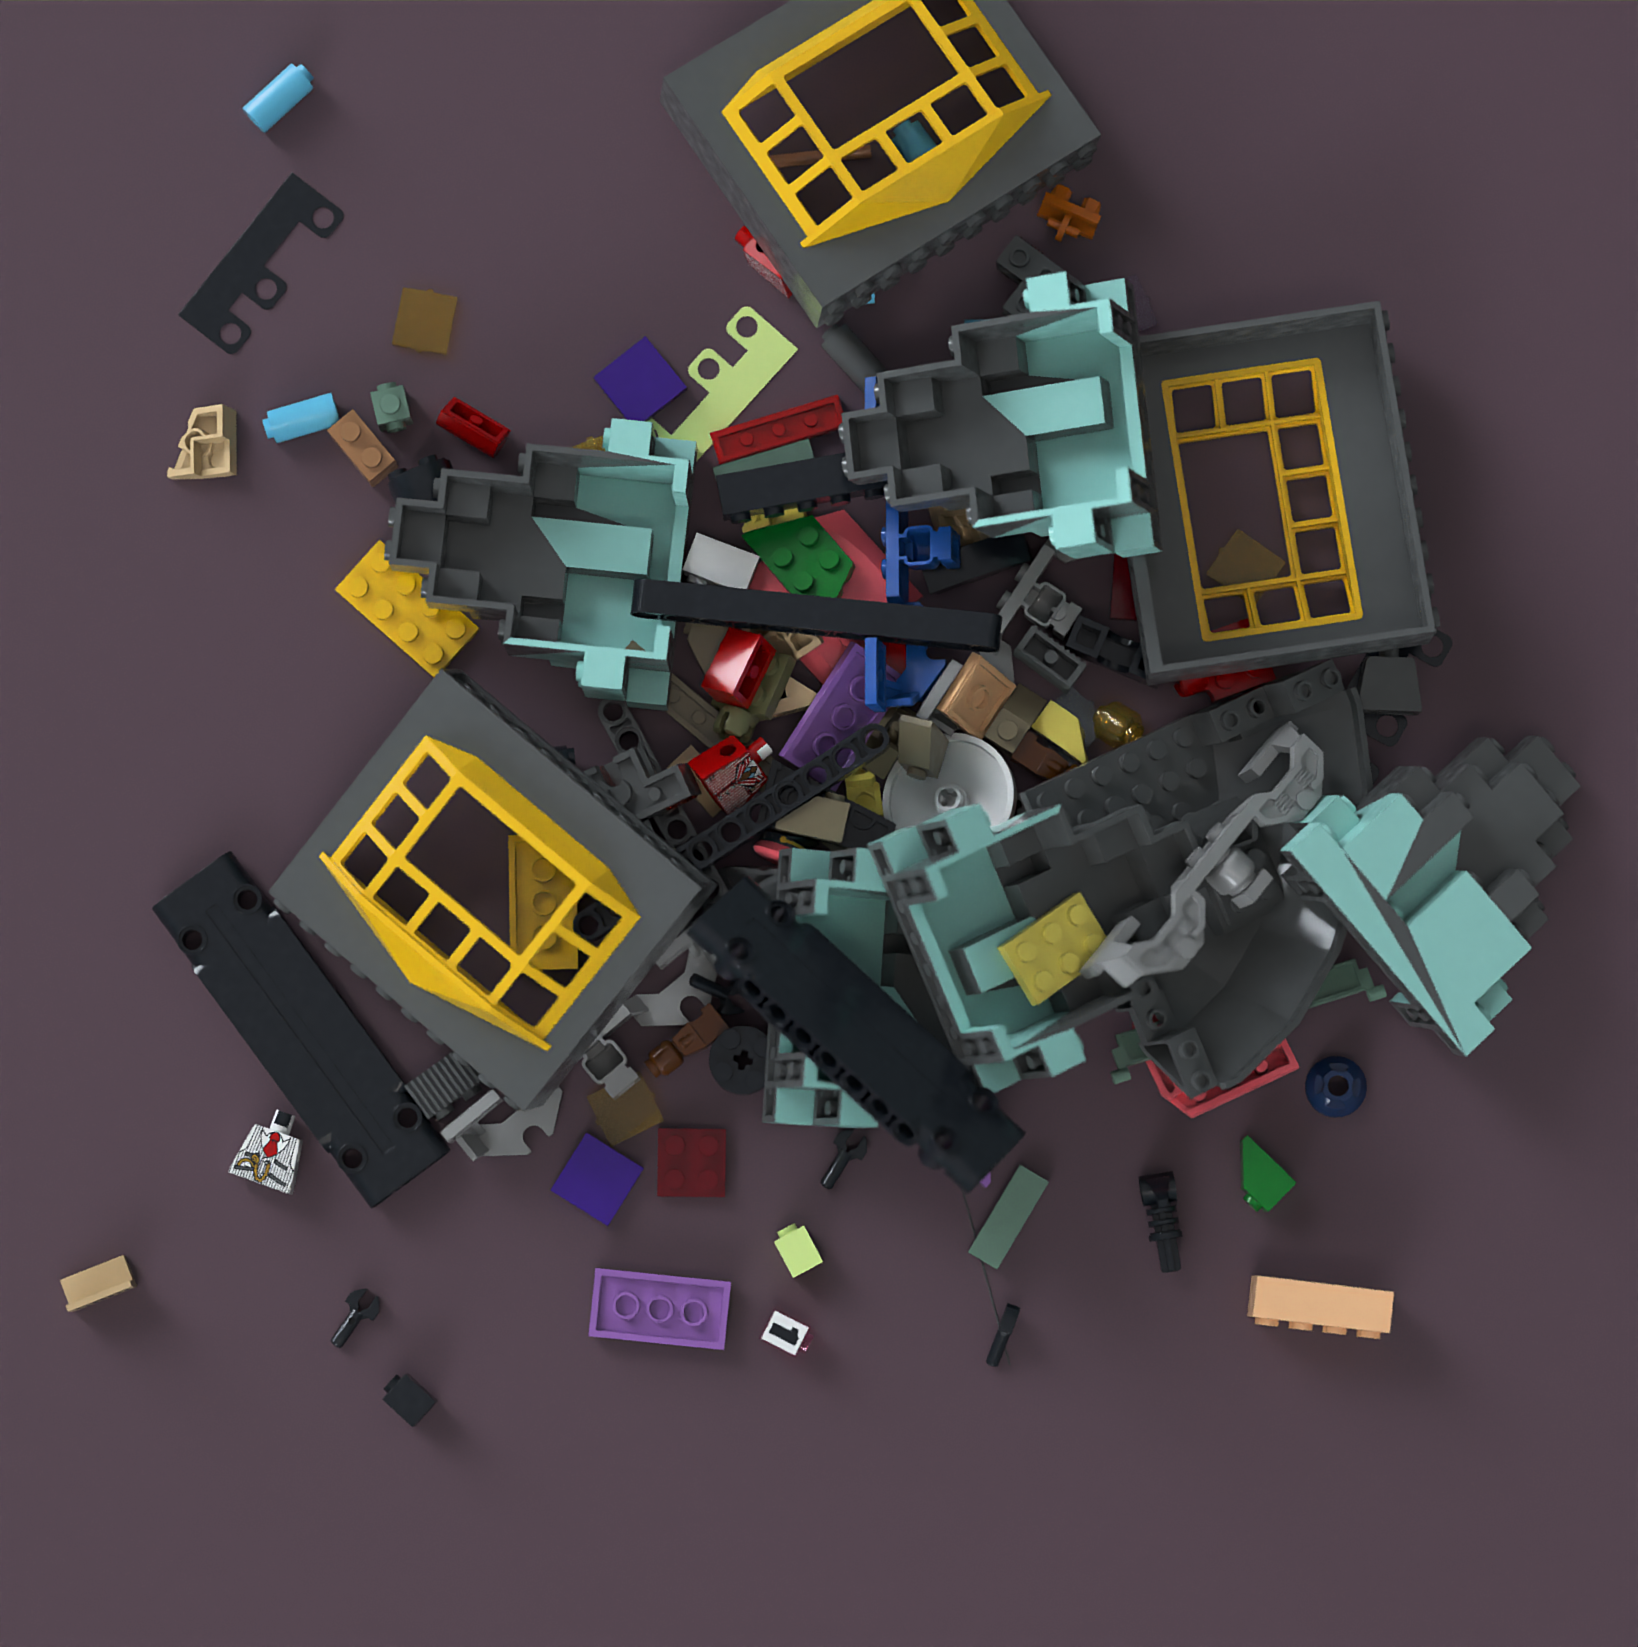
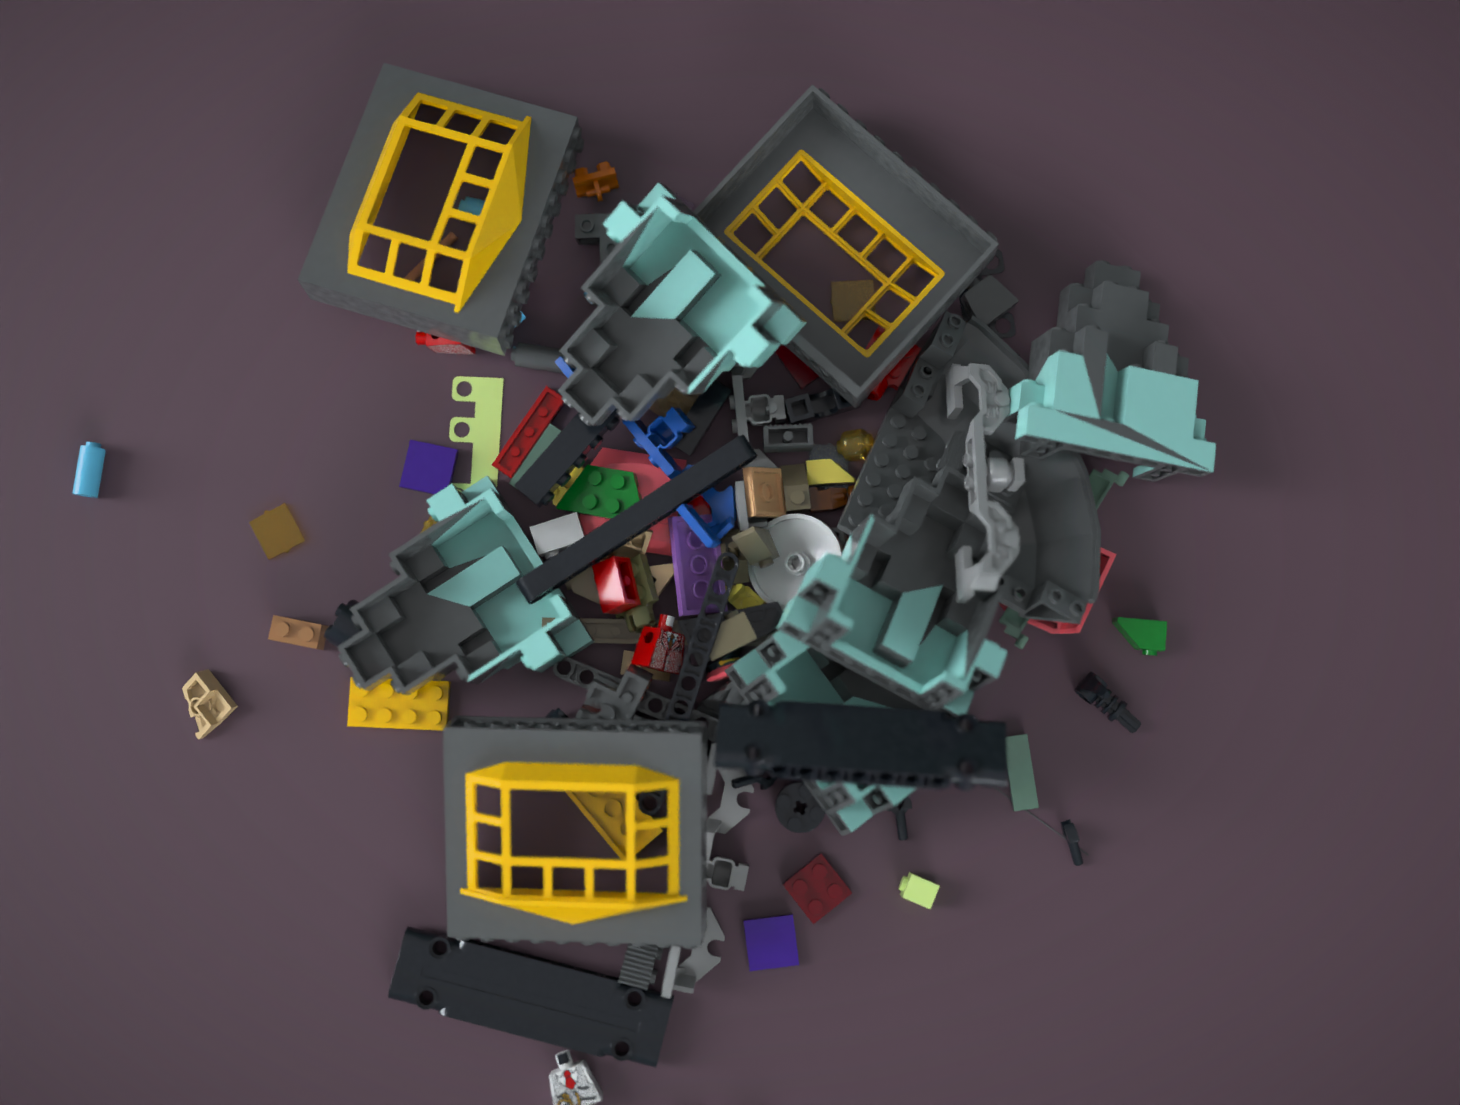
camera: 40 degrees left, 0 degrees up
black piece [178,172,343,354] -> none
medium azure brick [262,393,340,443] -> none
sand green brick [370,382,414,433] -> none
red brick [436,397,511,459] -> none
clear yellow piece [587,1071,664,1147] -> none
medium lavender plate [588,1268,731,1350] -> none
reddish brown piece [644,1003,730,1078] -> none
brick [759,1308,814,1357] -> none
light yellow plate [997,892,1107,1006] -> none
light nougat brick [1247,1275,1394,1339] -> none
dark blue piece [1305,1056,1367,1118] -> none

